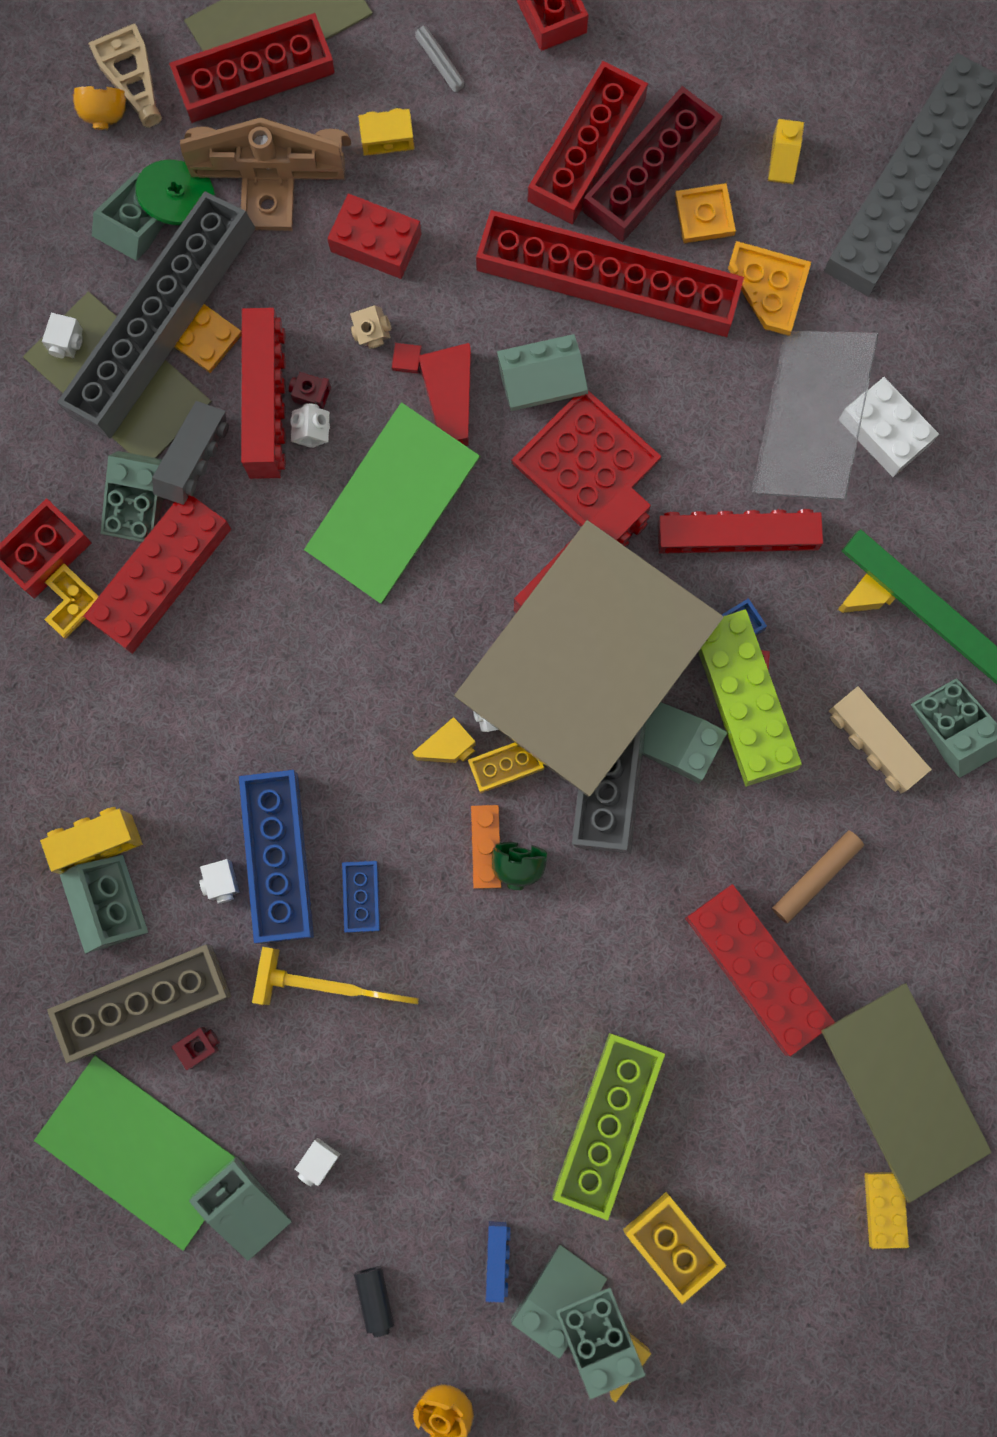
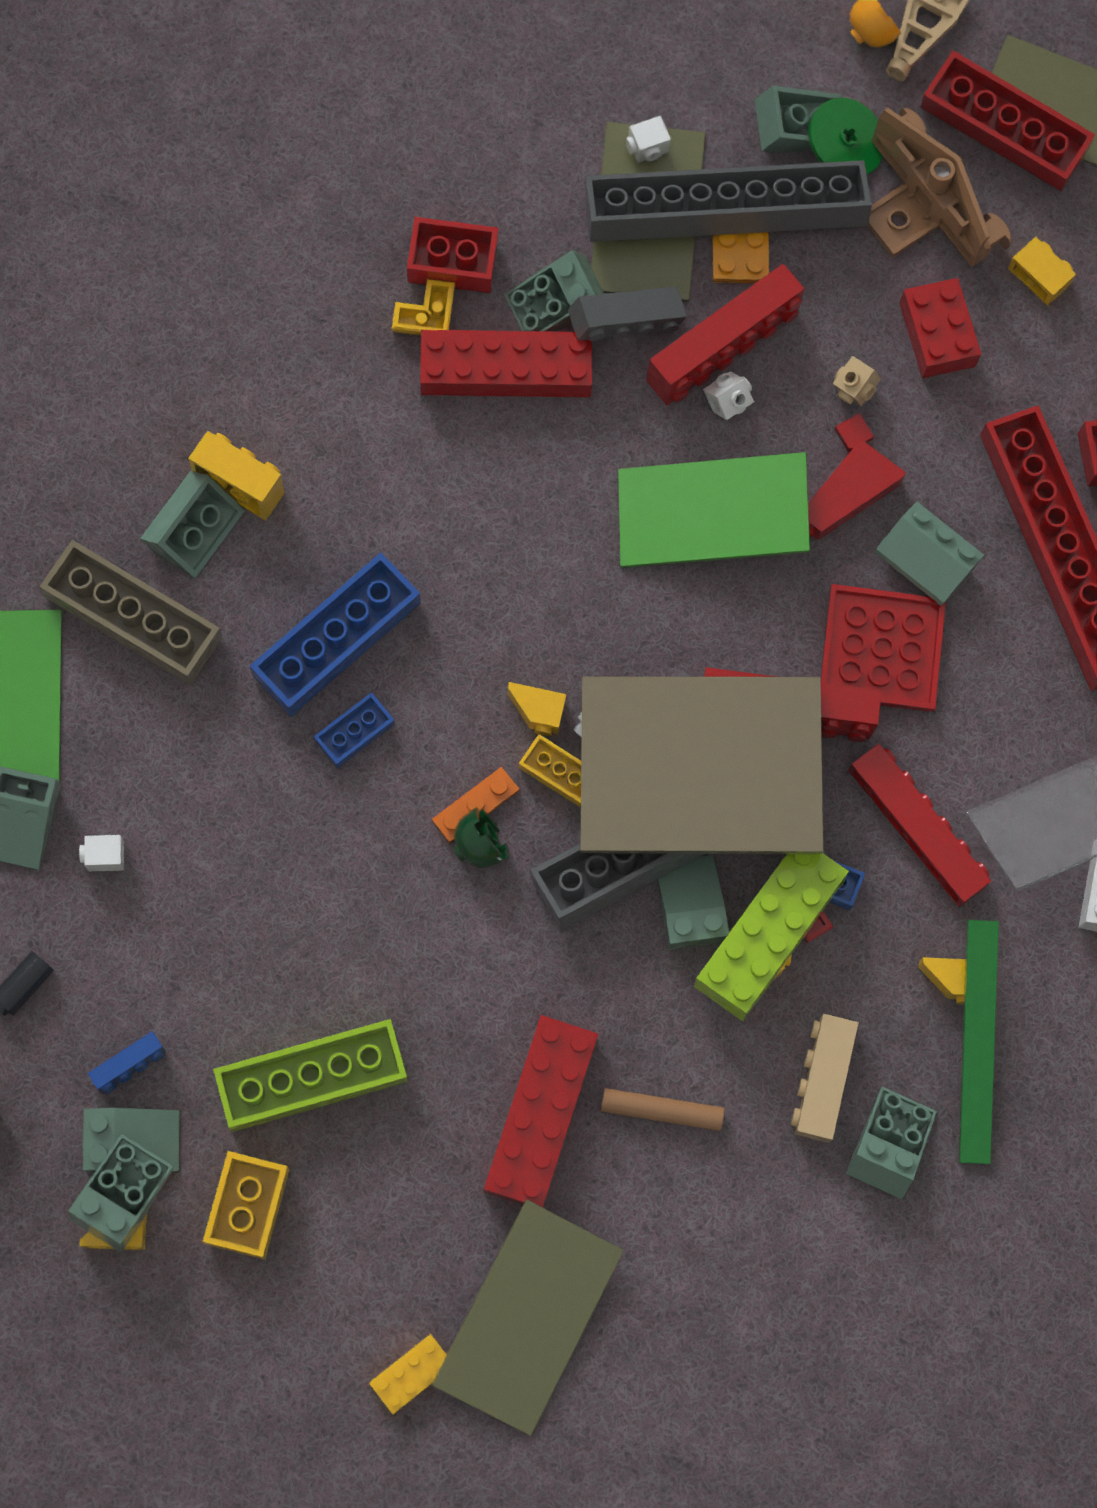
camera: 45 degrees right, 5 degrees down
dark red brick [172,1027,220,1071] -> none
white brick [199,859,240,904] -> none
yellow piece [252,947,419,1005] -> none
dark red brick [288,372,331,410] -> none

